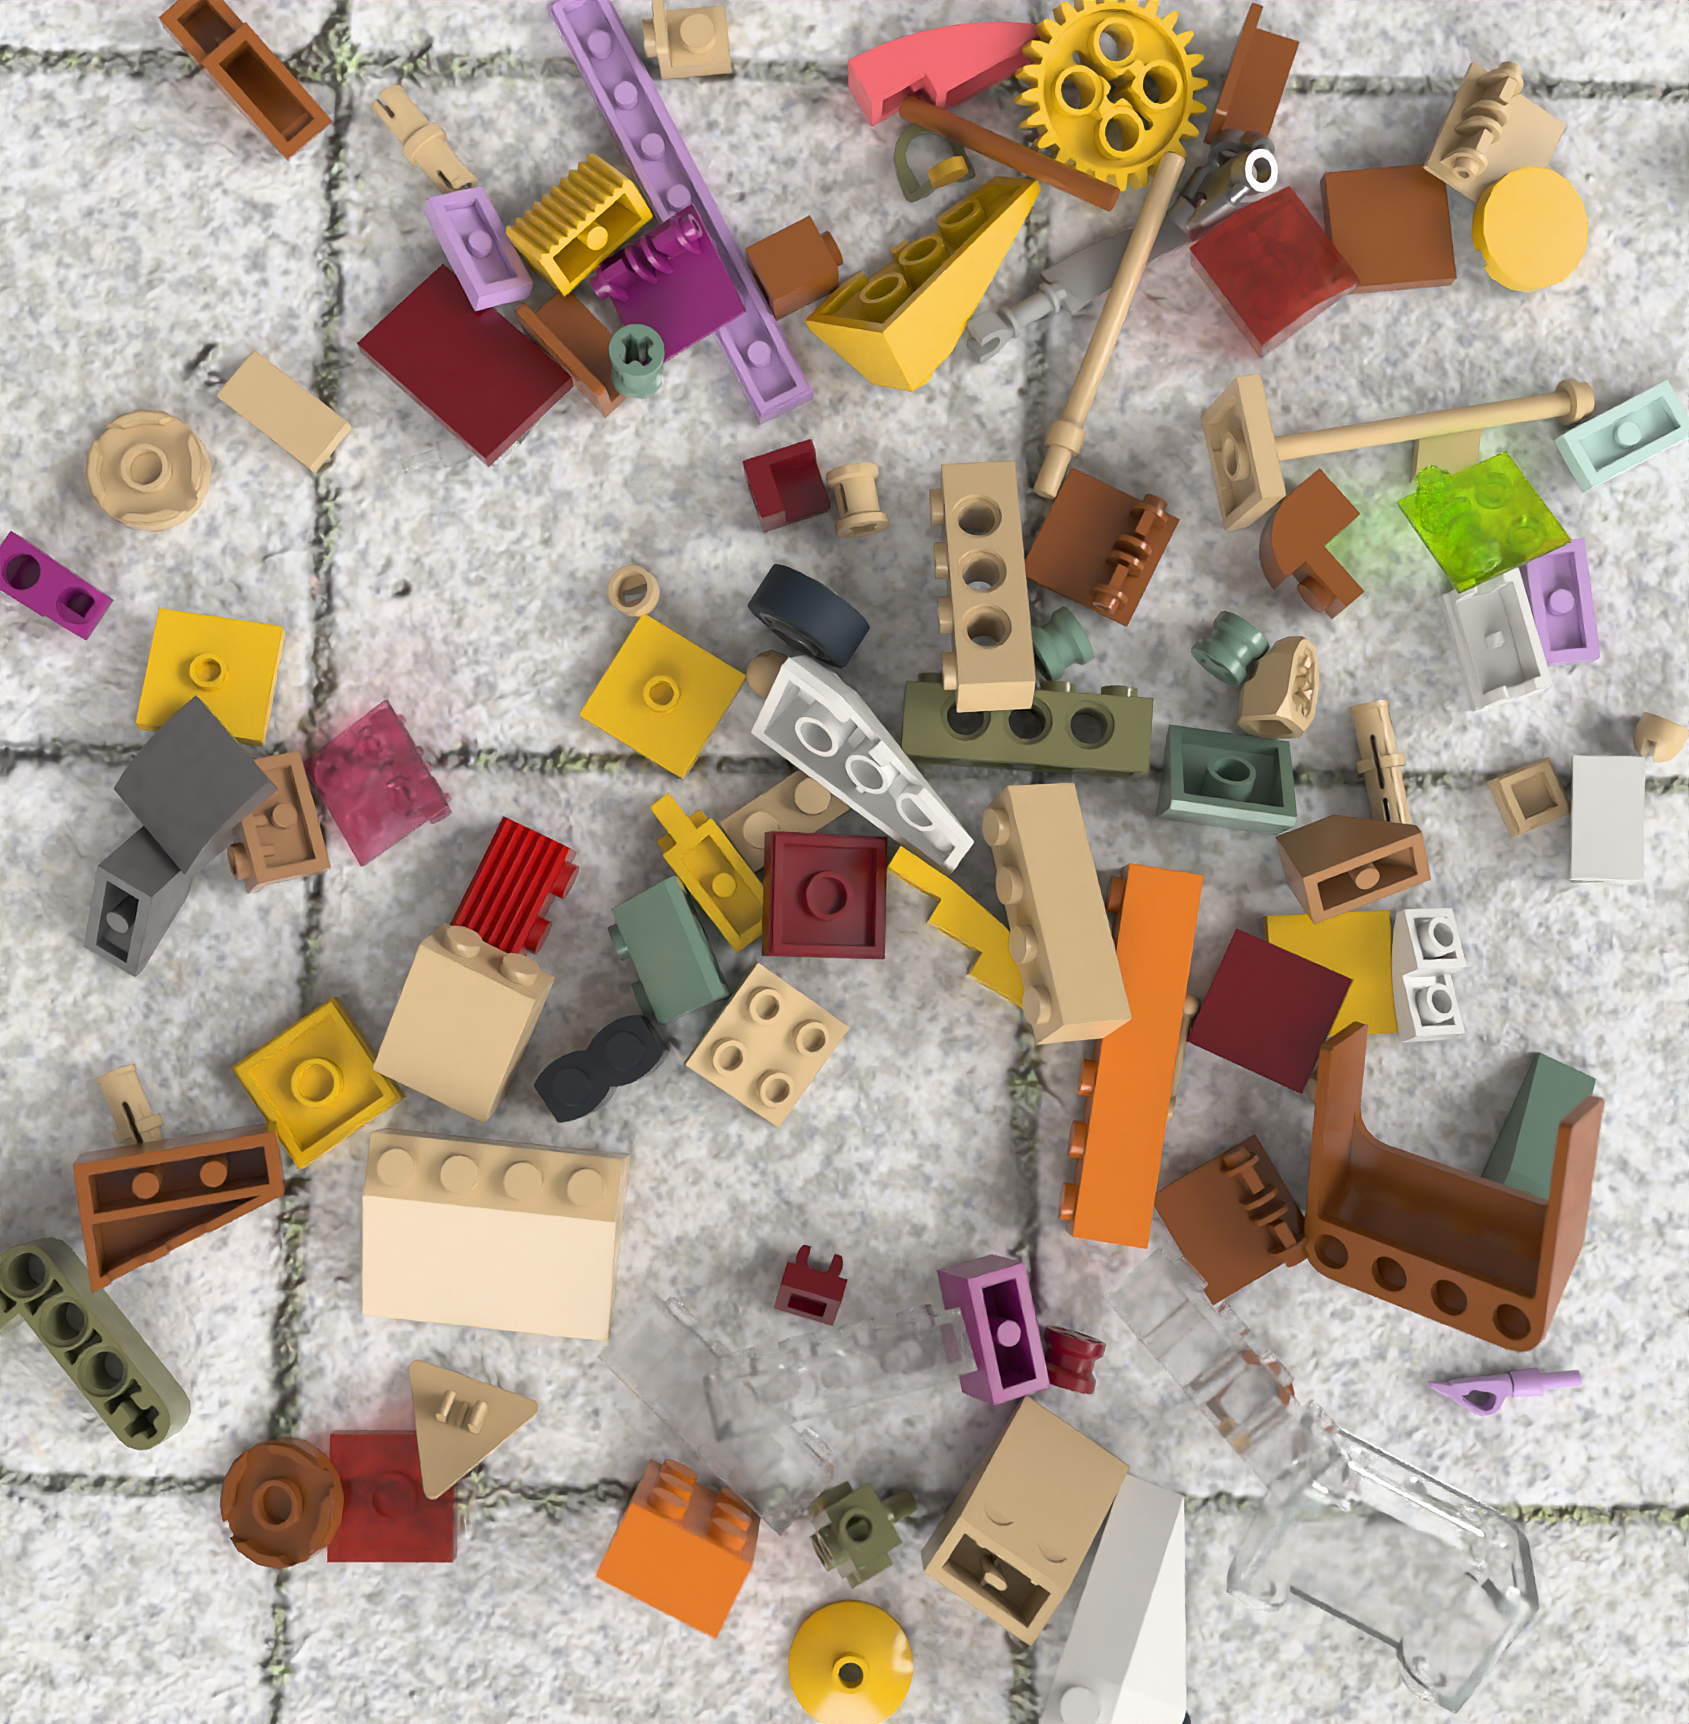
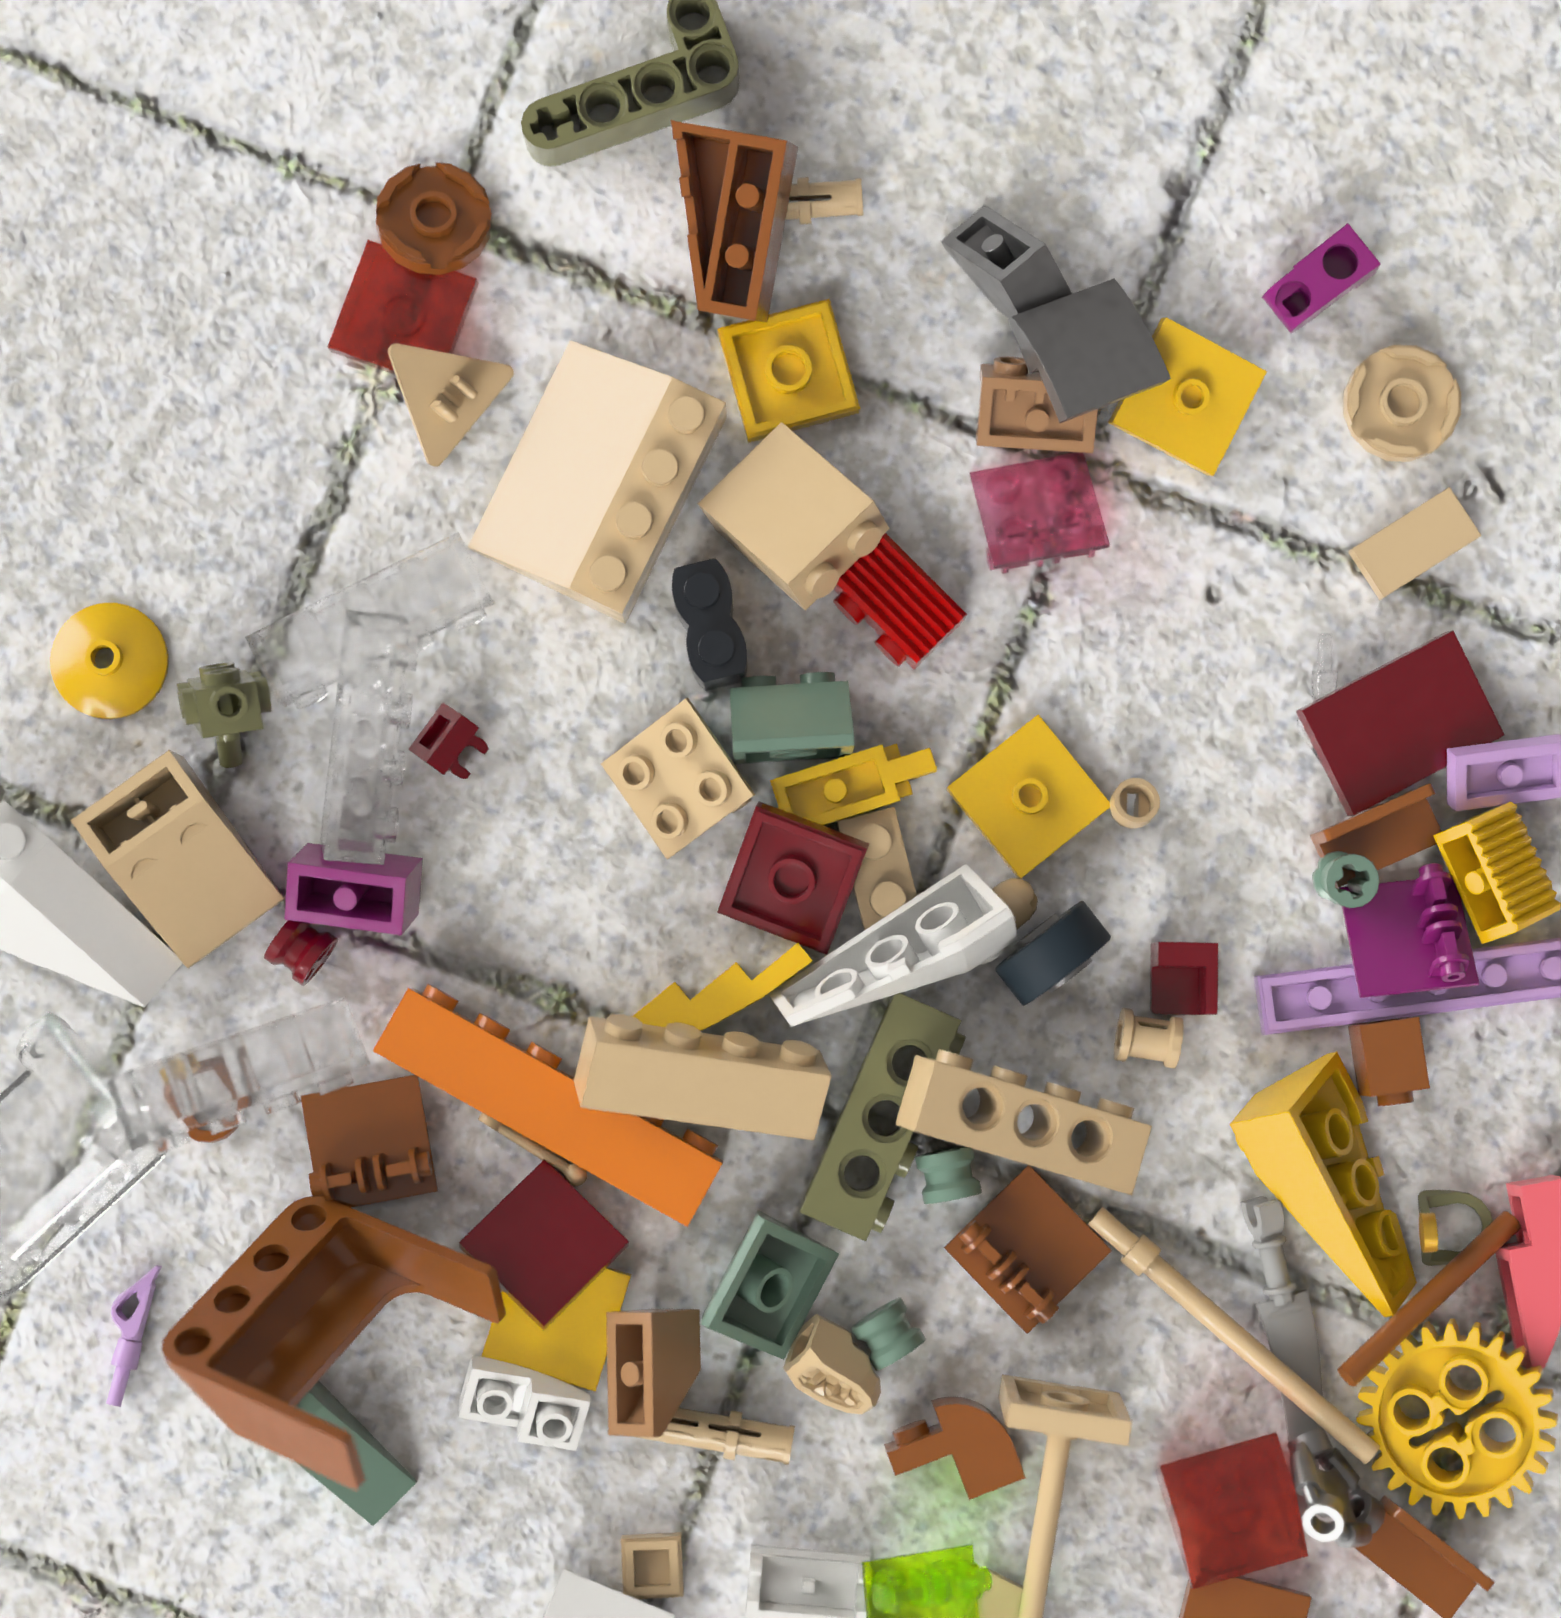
camera: 105 degrees right, 0 degrees up
orange brick [594,1459,761,1640] -> none

